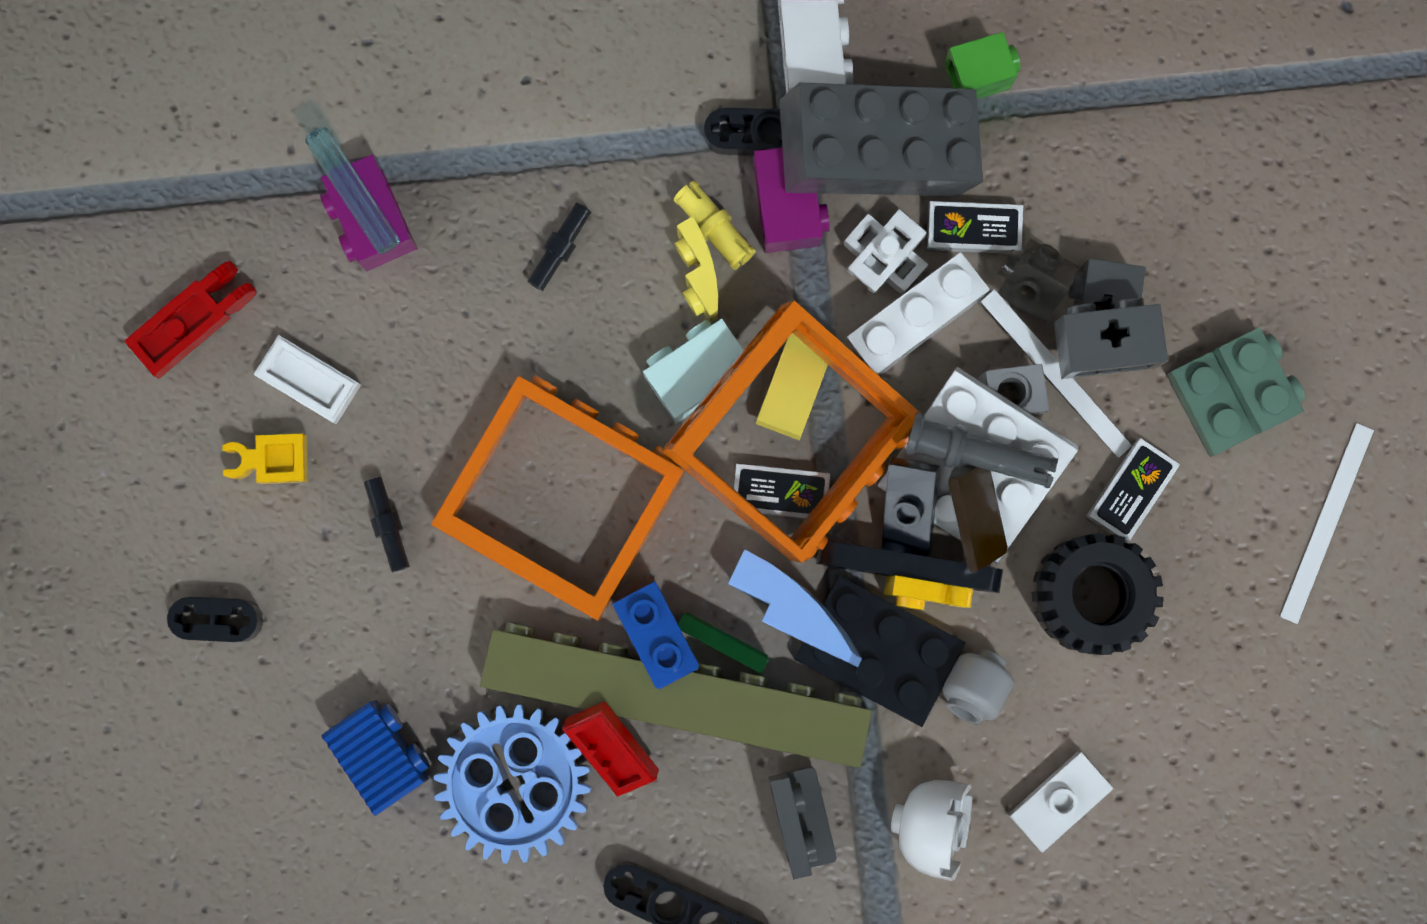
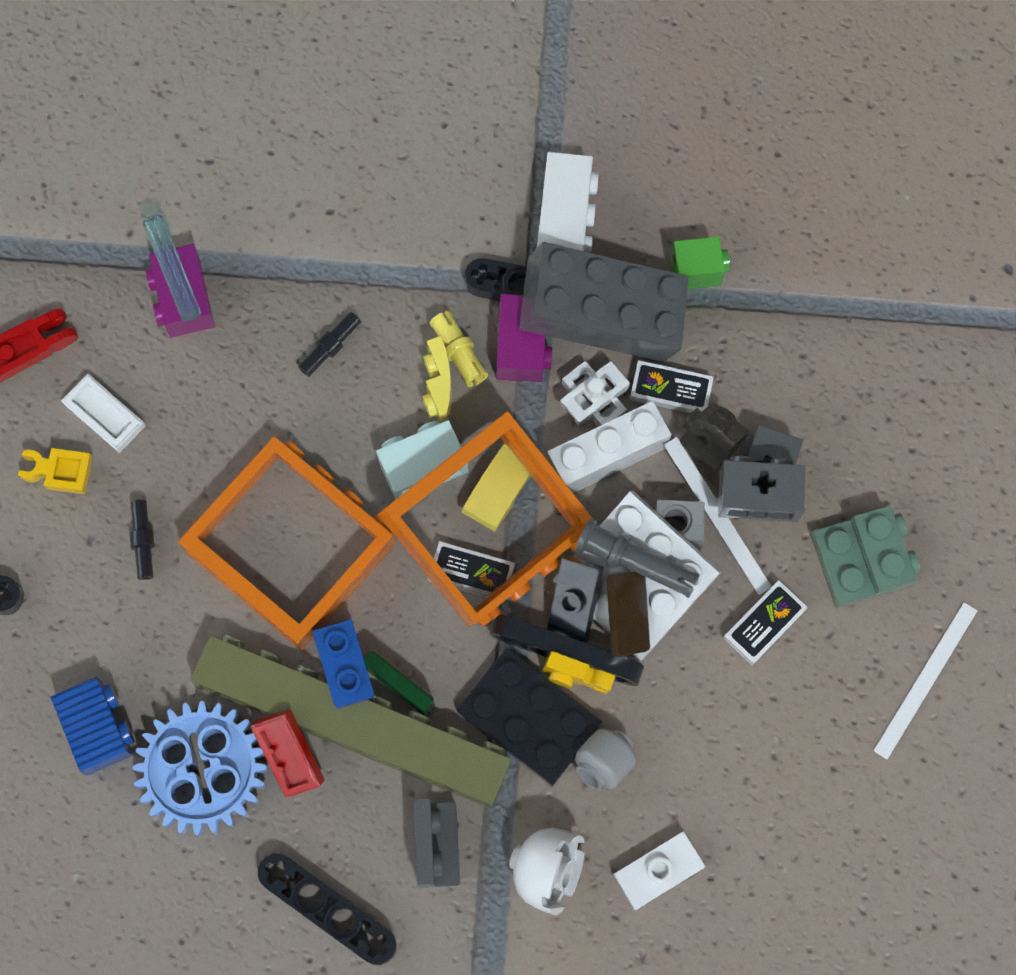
camera: 10 degrees right, 10 degrees down
light blue slope [728,549,862,667] -> none
black tyre [1031,533,1164,655] -> none

